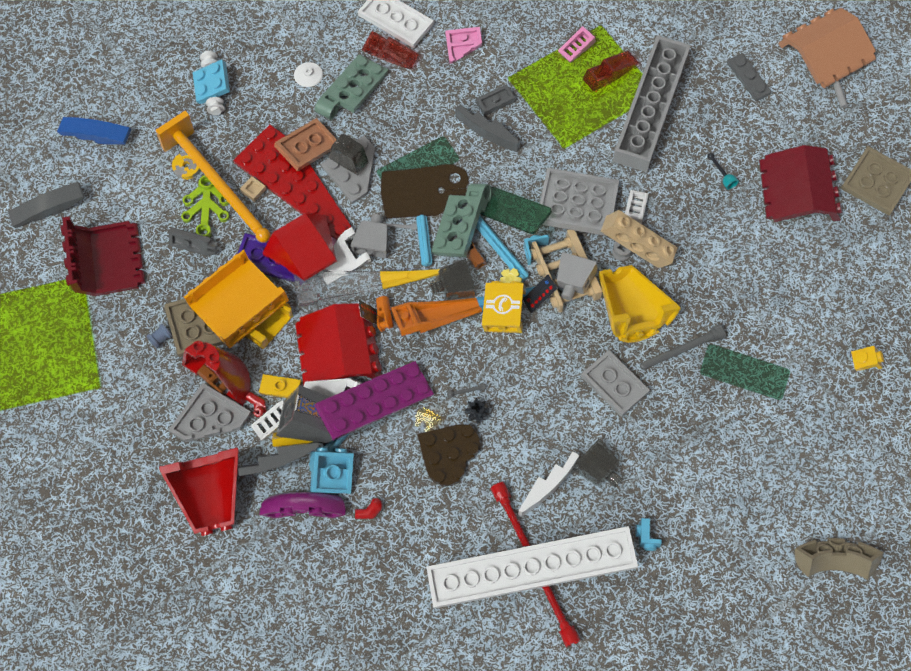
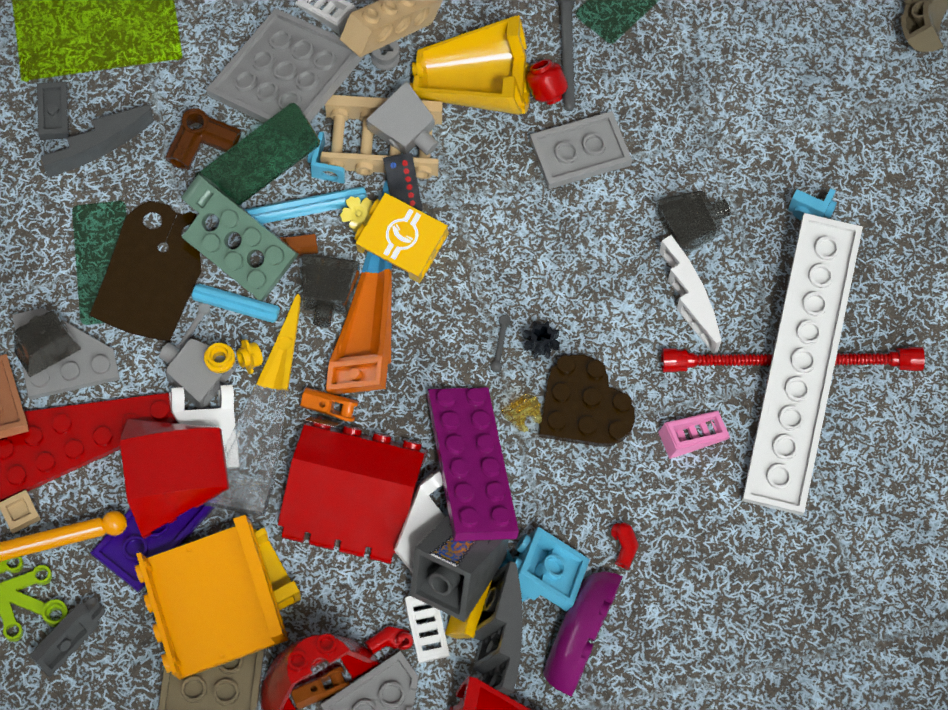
camera: 70 degrees left, 0 degrees up
yellow plate [259,374,301,398] -> none
none -> reddish brown piece [166,108,241,170]
none -> yellow plate [204,343,235,373]
none -> yellow plate [236,339,263,374]
none -> red head [526,59,568,105]
none -> bright pink slope [658,410,730,459]

